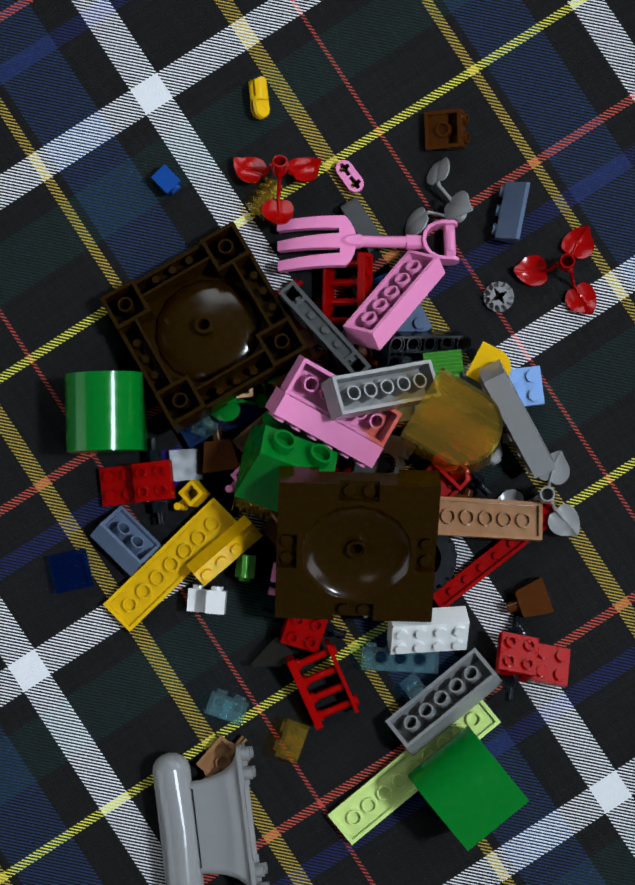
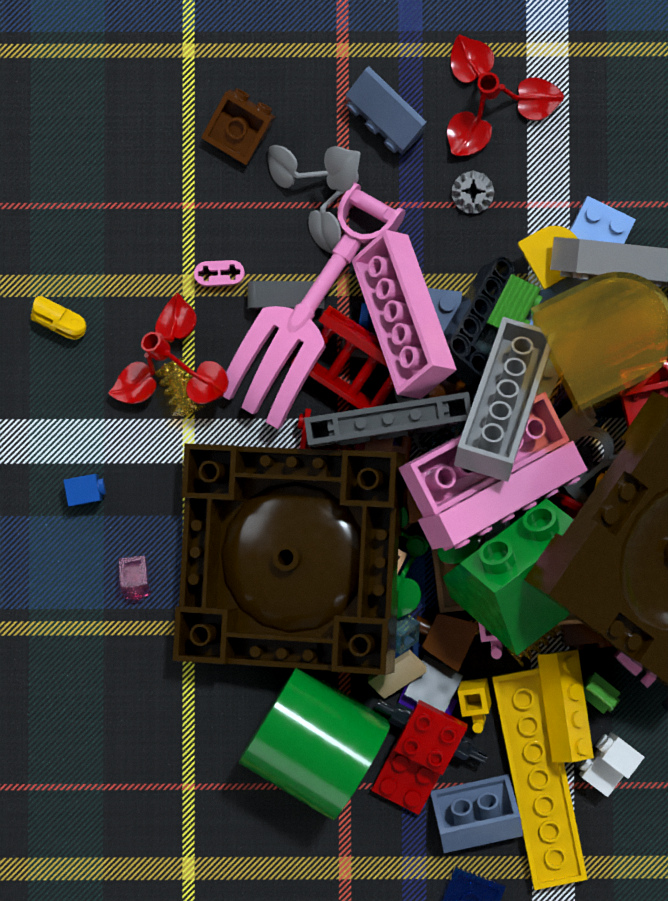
camera: 60 degrees left, 0 degrees up
none -> clear pink bracket [119,556,151,600]
none -> tan tile [368,649,427,699]

